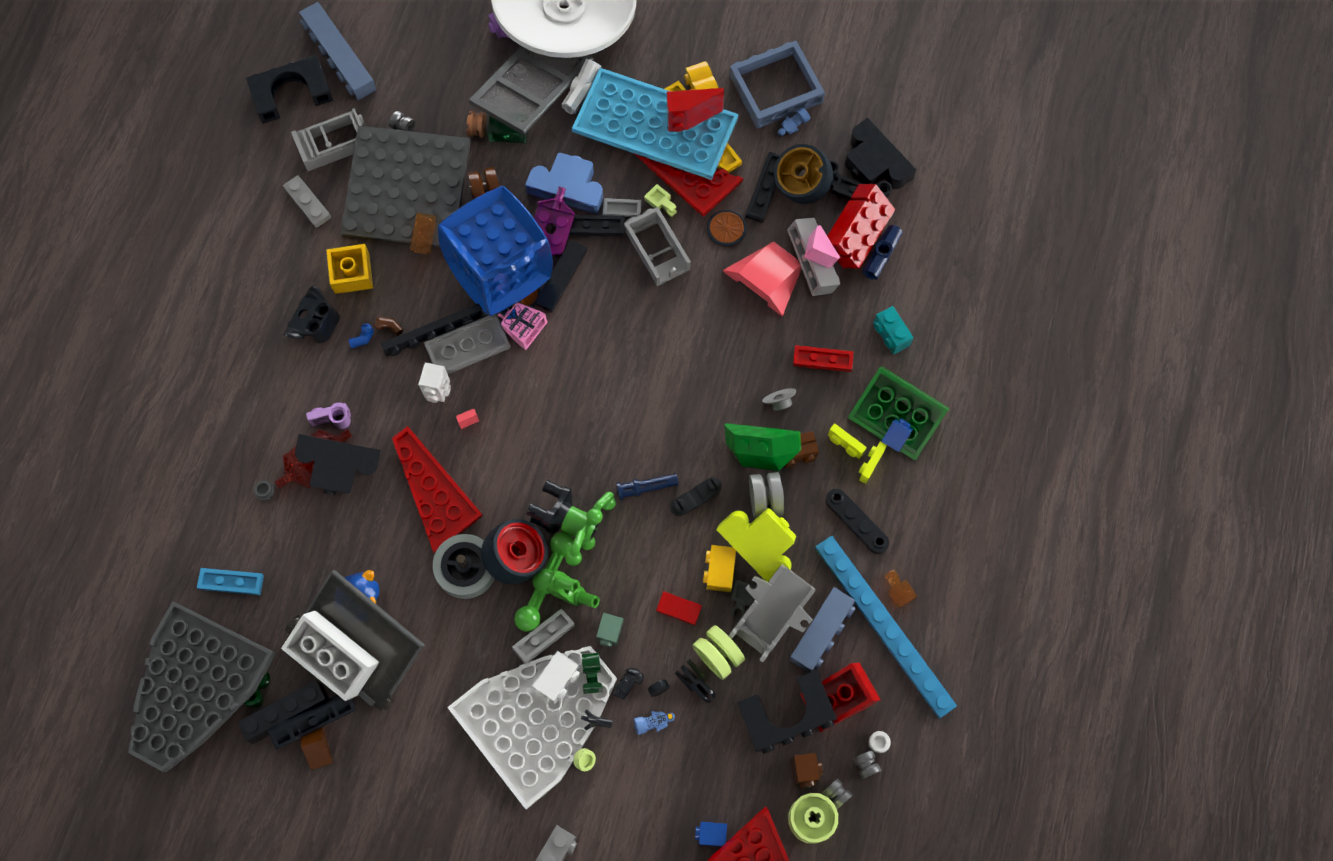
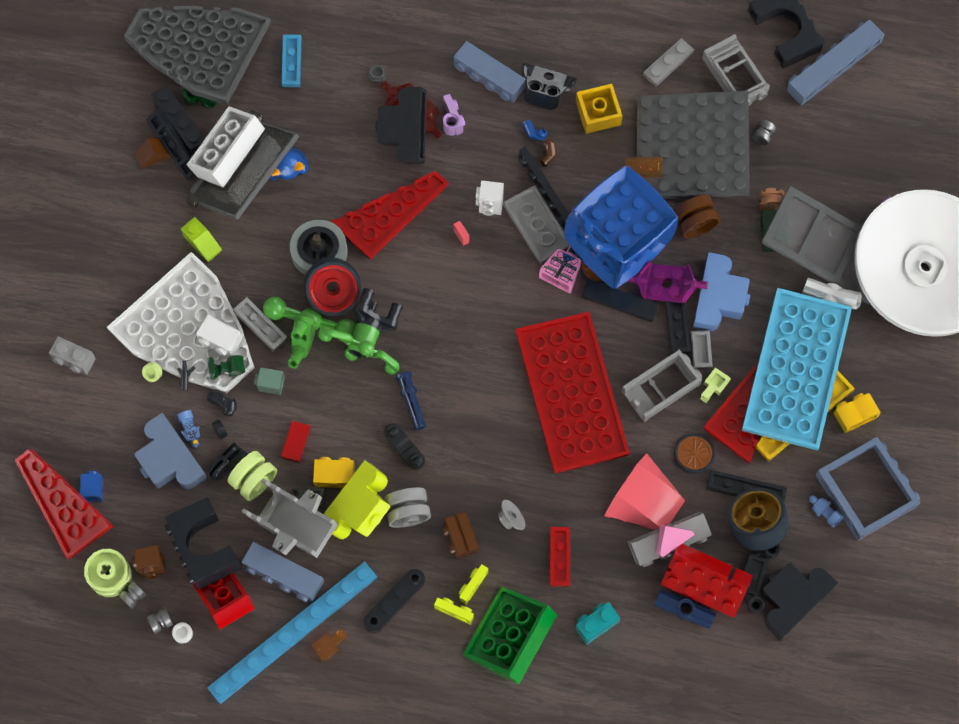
camera: 85 degrees right, 0 degrees up
red slope [667,88,724,132] -> none
green wedge [724,423,801,471] -> none
blue brick [881,419,913,452] -> none
none -> sand blue brick [135,413,207,490]
none -> lime slope [181,217,222,262]
none -> sand blue brick [454,41,526,103]
none -> red plate [515,312,630,474]

